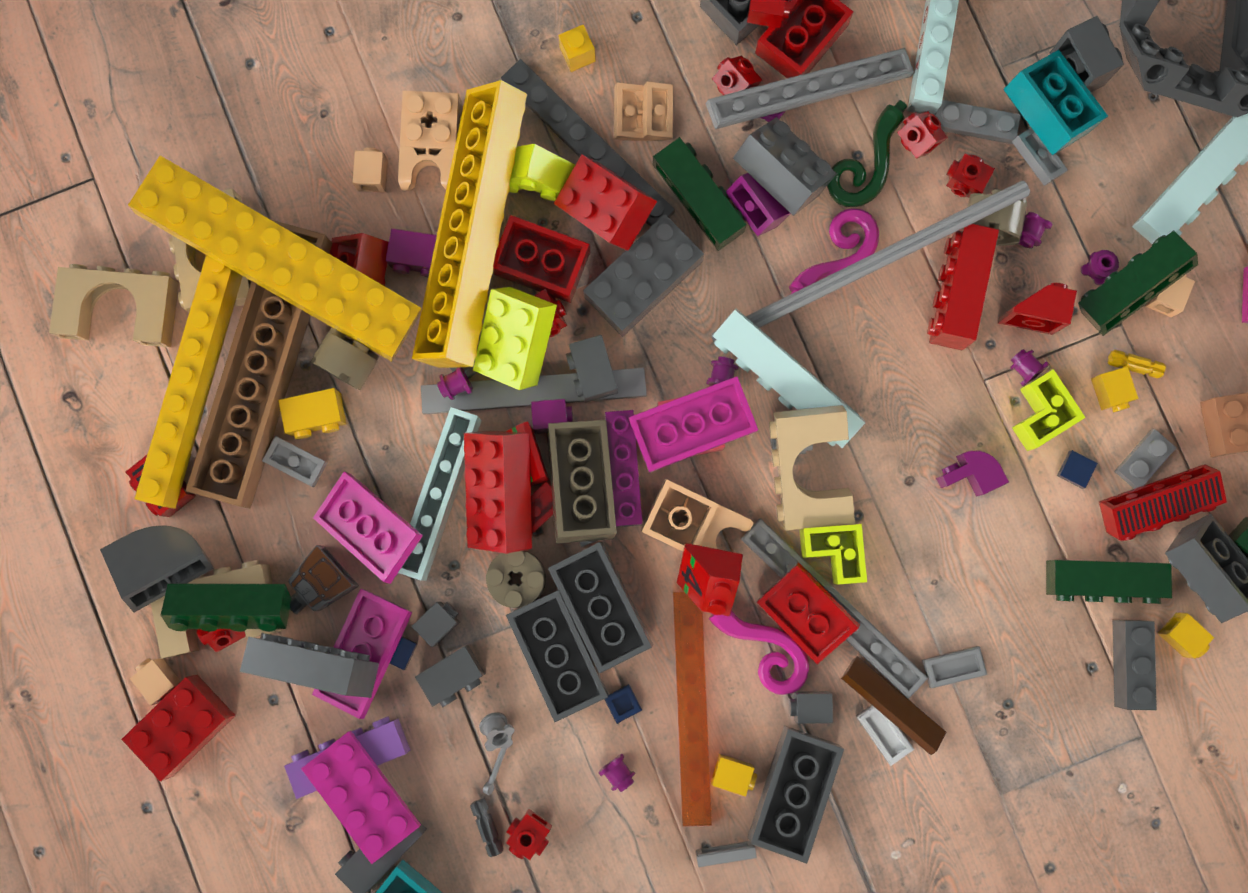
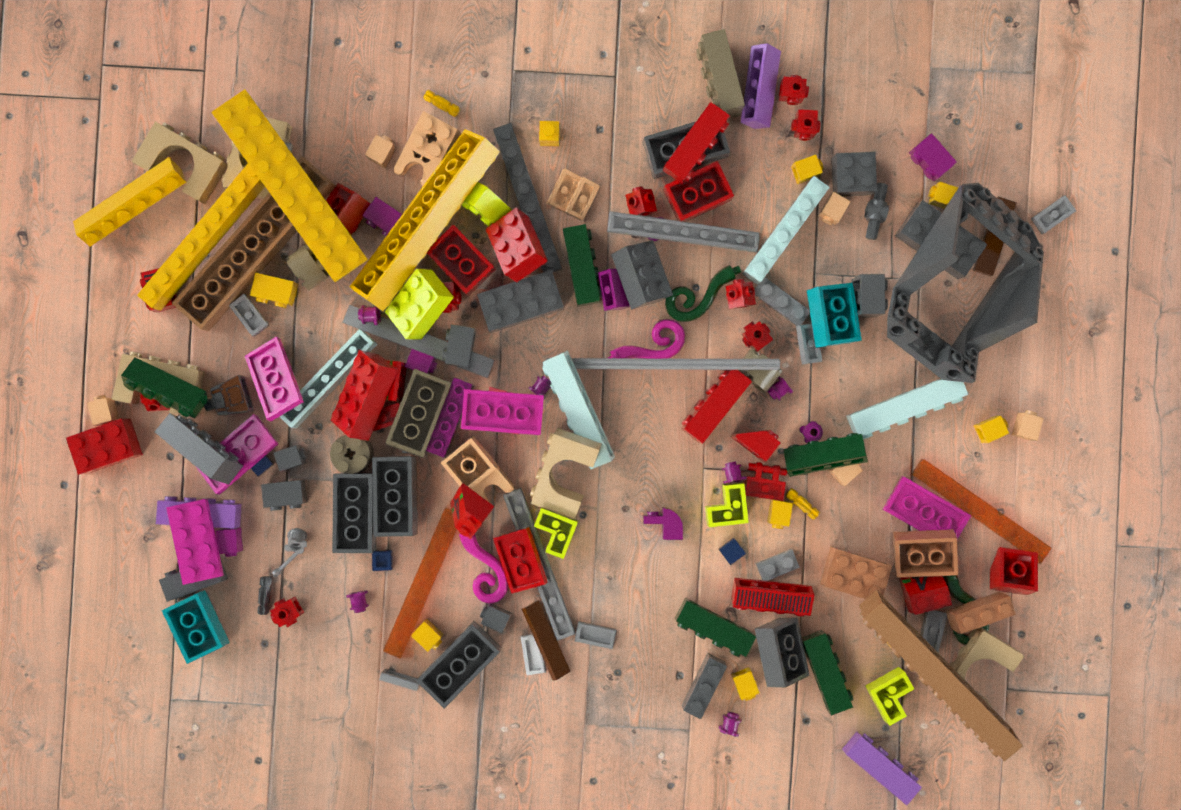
camera: 20 degrees right, 5 degrees up
dark grey brick [100,526,214,613] -> none
none -> yellow brick [73,157,186,247]
none -> magenta brick [216,527,243,557]
none -> yellow axle [423,90,460,117]
none -> magenta brick [718,711,742,737]
none -> red plate [745,462,787,501]

